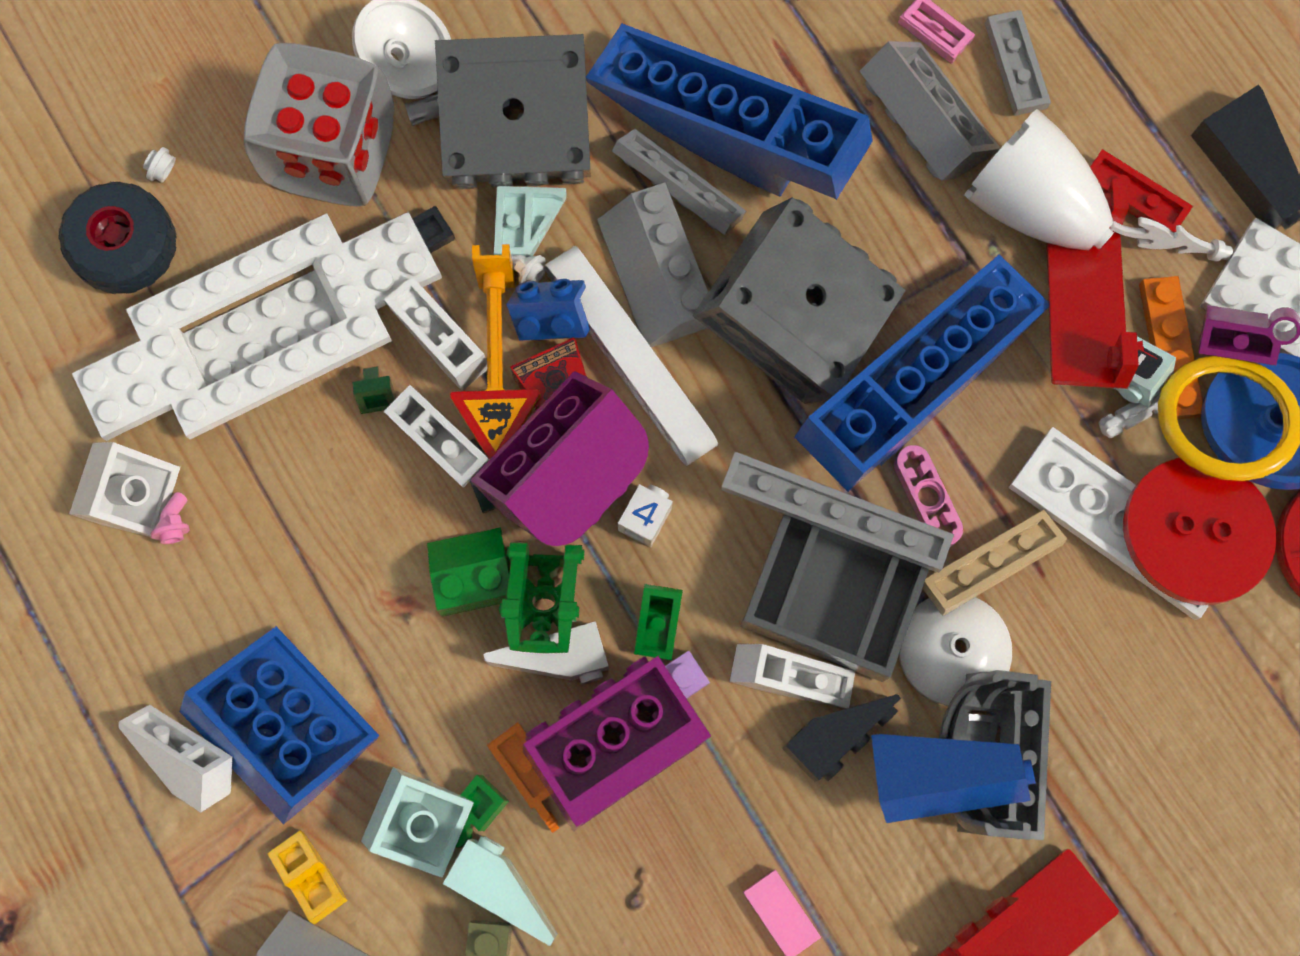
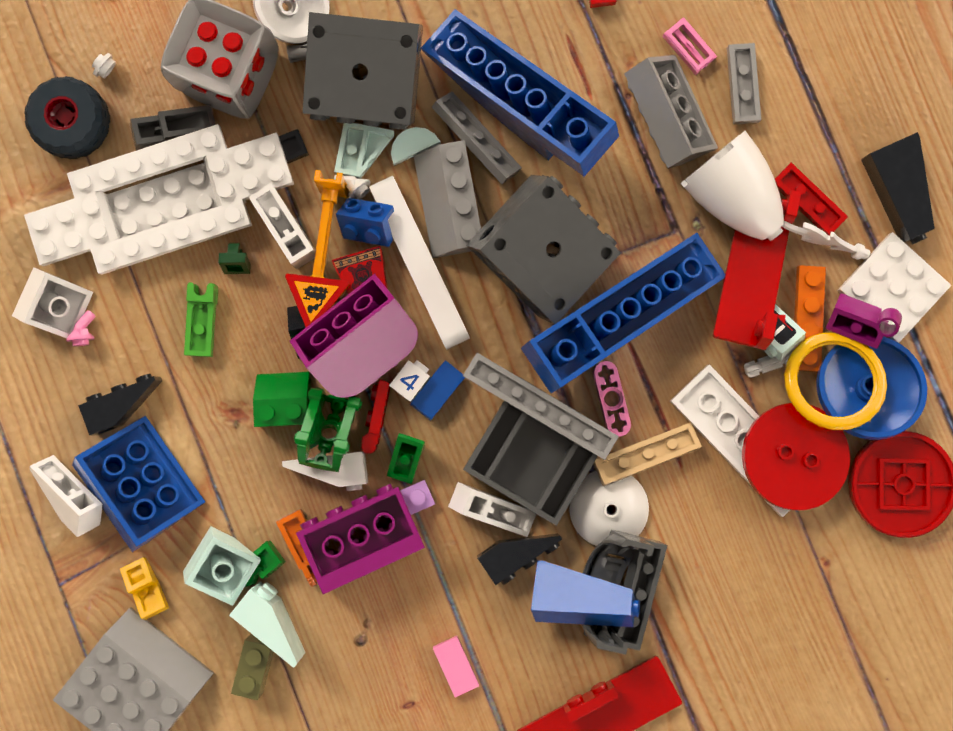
camera: 10 degrees right, 10 degrees up
white slope [384,385,489,488] -> none
none -> black slope [78,374,162,436]
none -> dark grey slope [130,105,216,151]
none -> bright green plate [184,282,218,357]
none -> red hinge [361,380,391,454]
none -> light aqua tile [391,127,441,166]
none -> blue slope [410,360,465,421]

